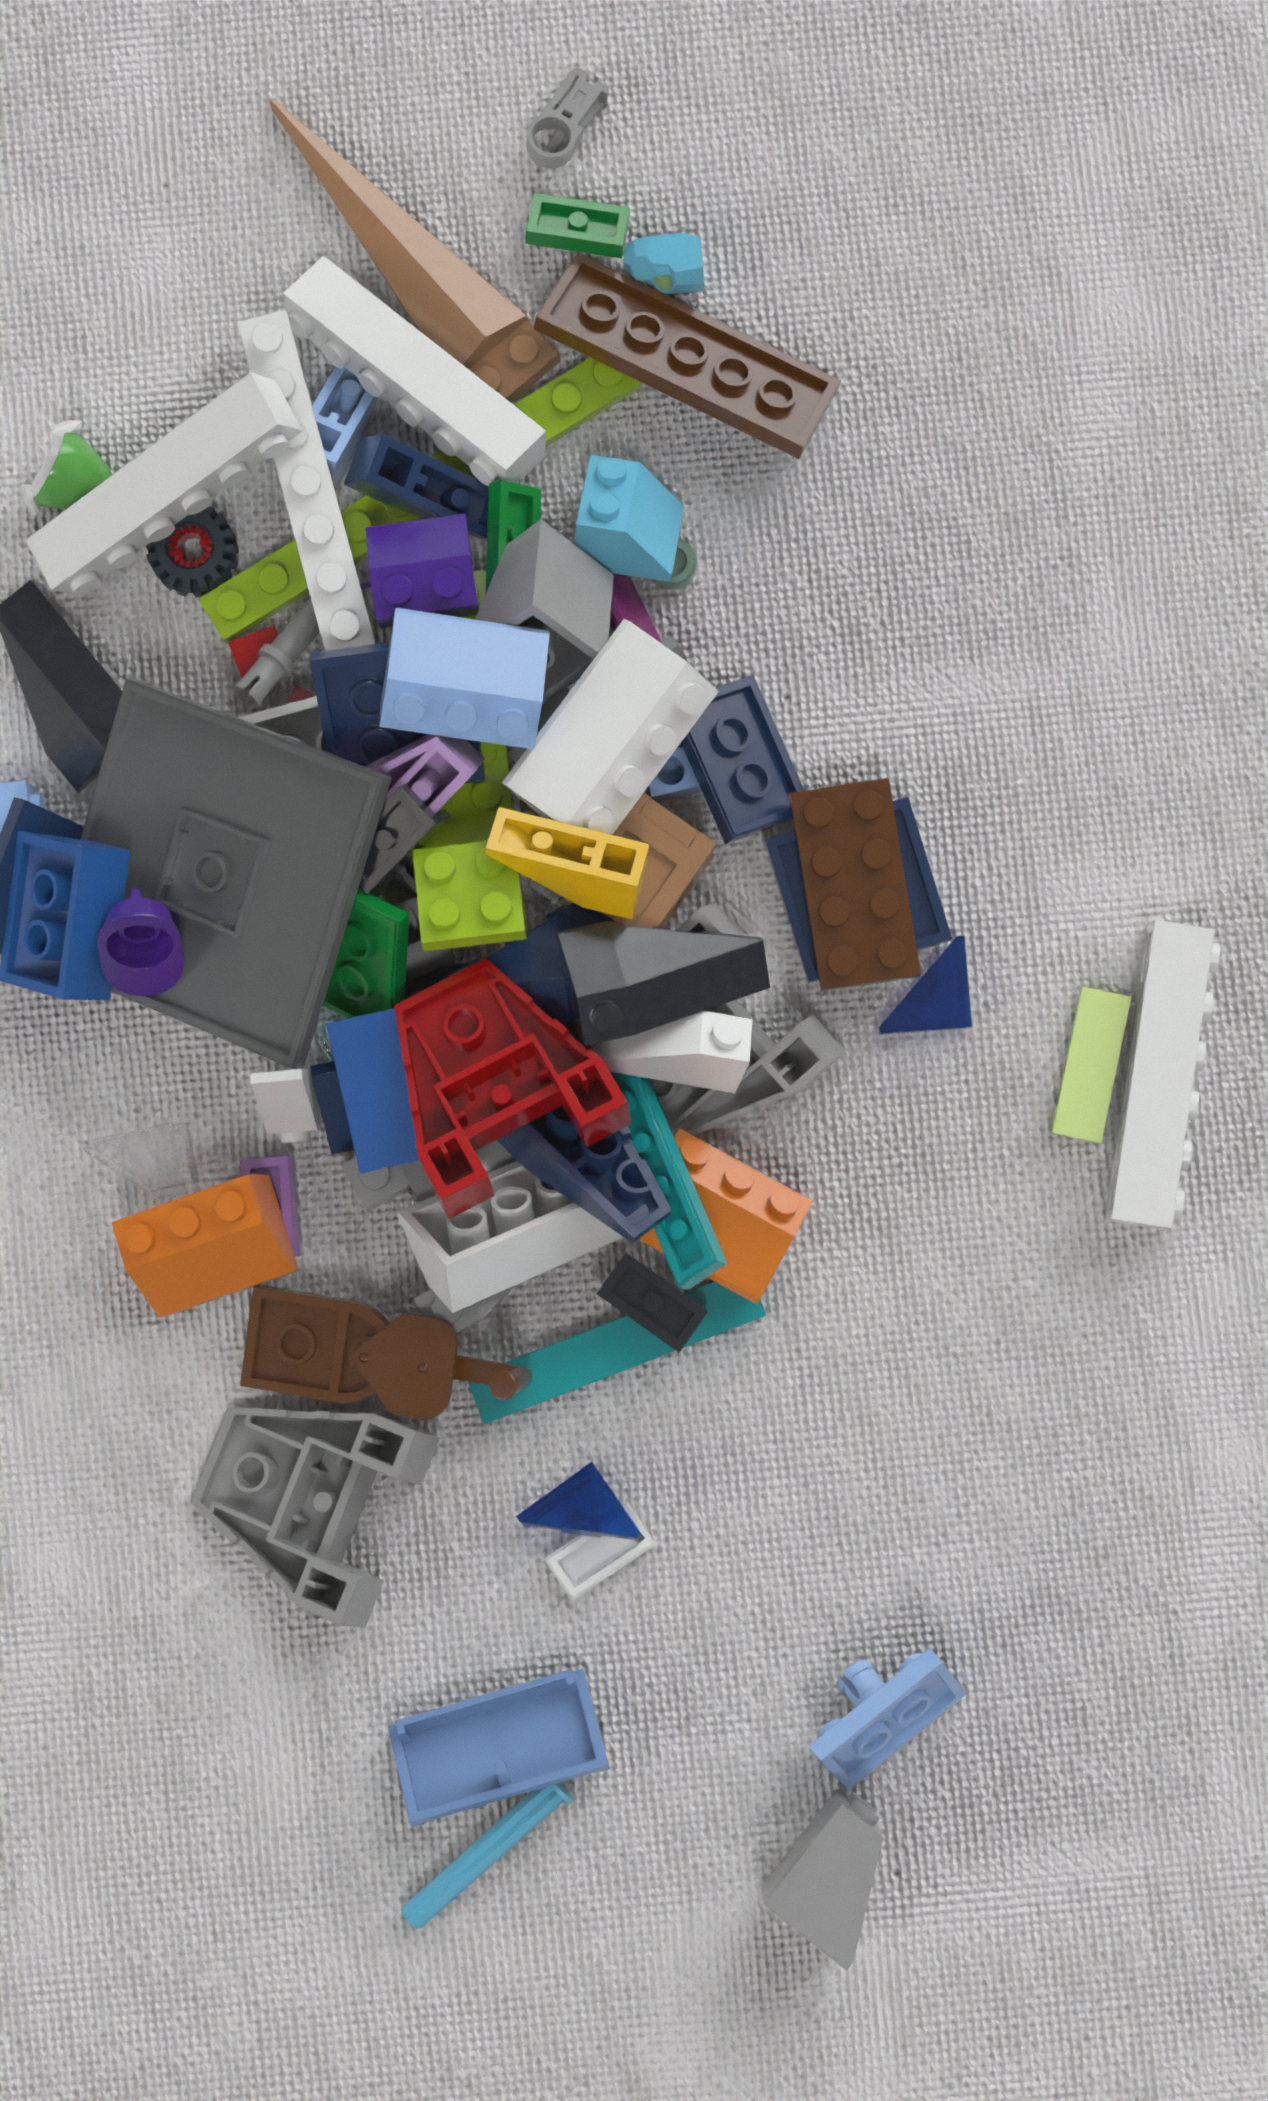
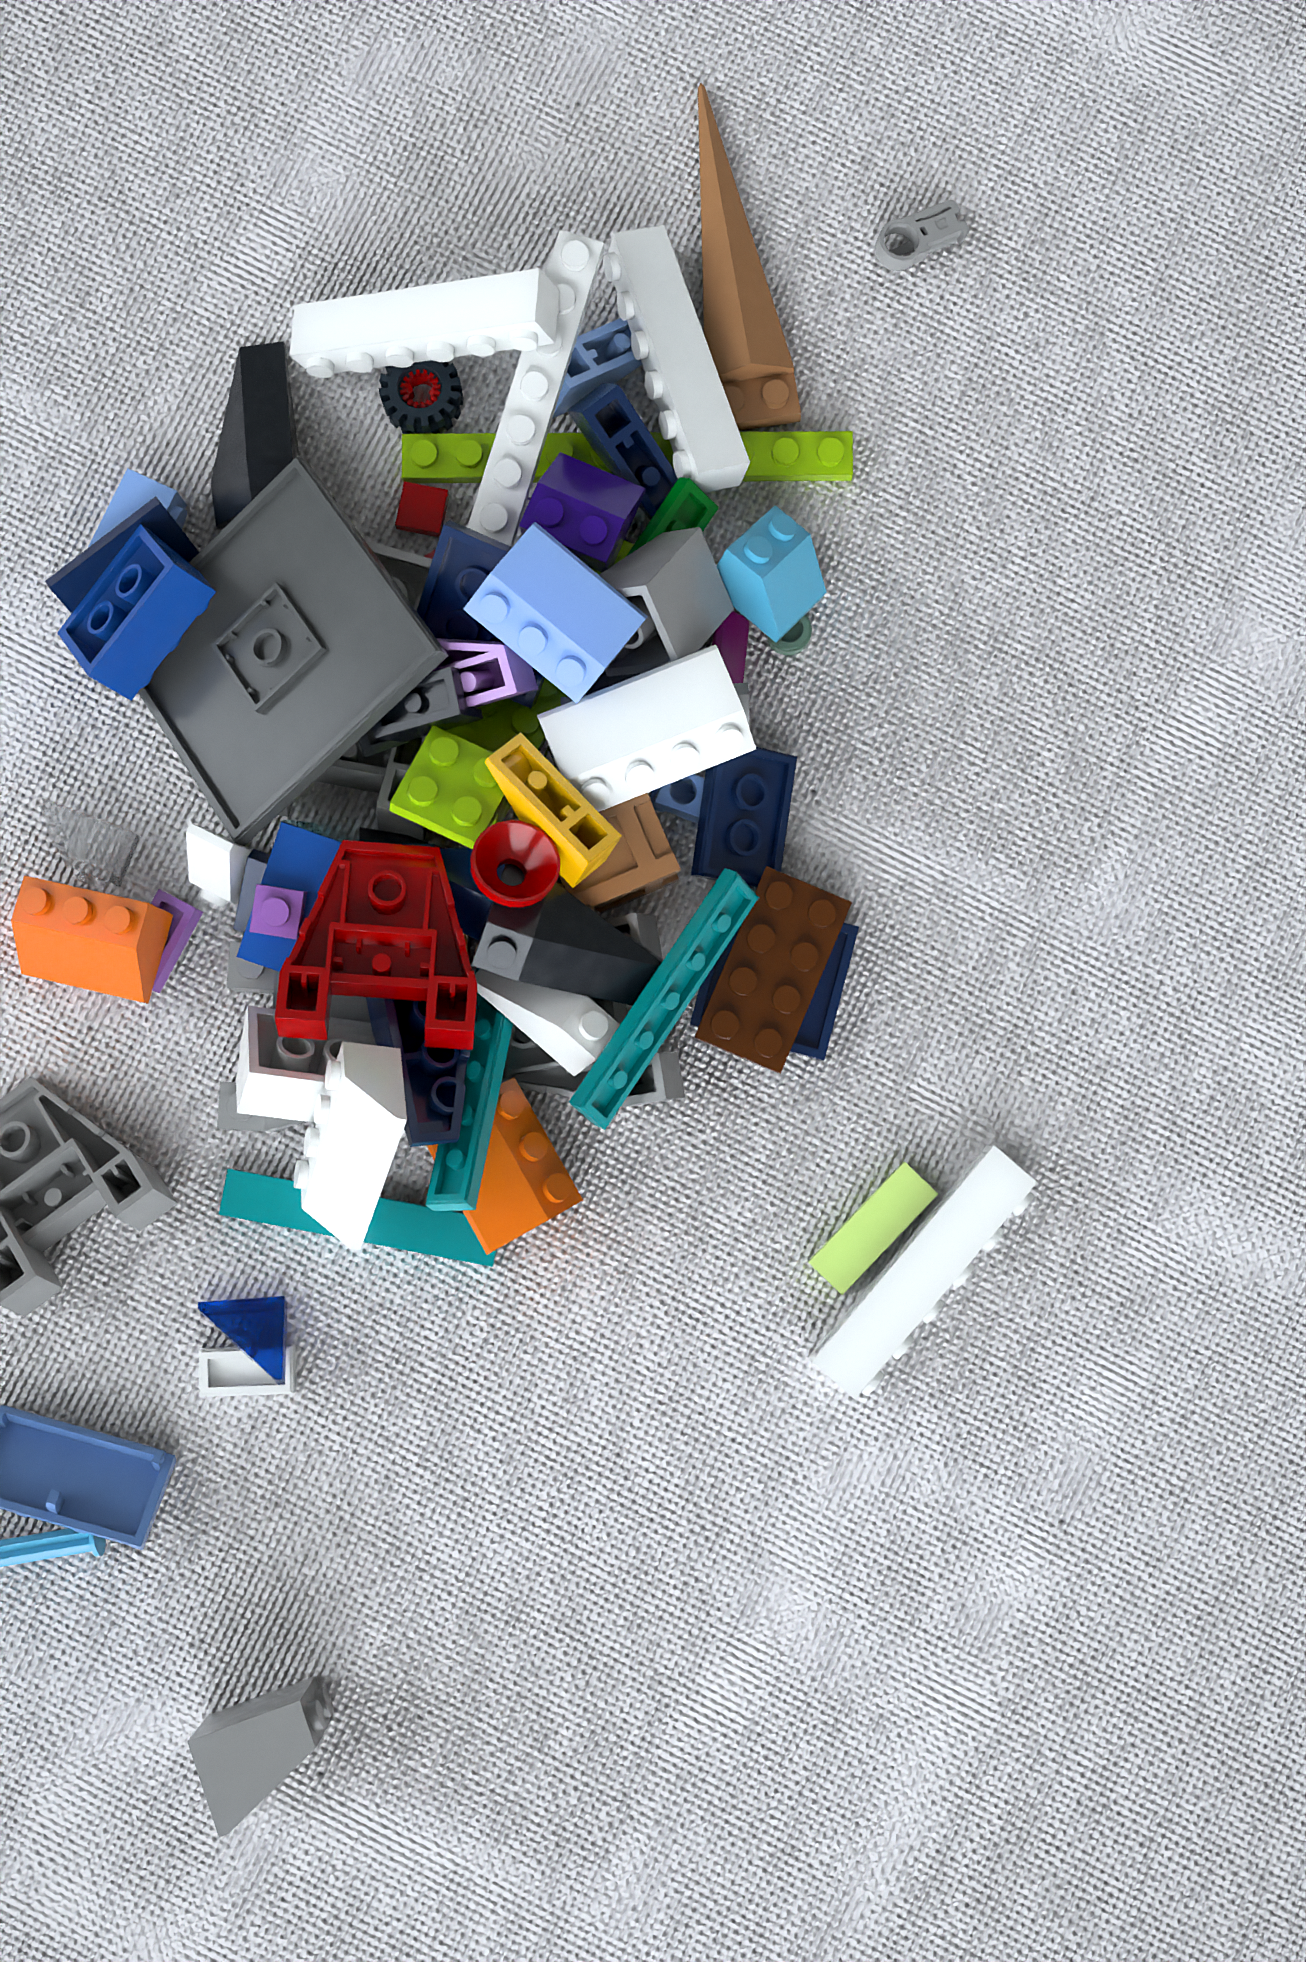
camera: 25 degrees right, 0 degrees up
bright green hat [21,420,113,517] -> none
dark purple piece [97,888,184,996] -> none
light grey pin [233,597,320,708] -> none
reddish brown plate [240,1284,533,1419] -> none
green tile [323,888,409,1018] -> none
plate [525,193,630,259] -> none
reddish brown plate [533,252,841,459] -> none
black plate [596,1253,708,1353] -> none
medium azure rock [623,233,704,294] -> none
light blue plate [809,1647,967,1791] -> none
clear blue tile [878,936,972,1036] -> none
none -> medium lavender plate [249,884,307,939]
none -> white slope [294,1041,407,1250]
none -> red piece [471,820,561,907]
none -> teal tile [569,868,759,1130]

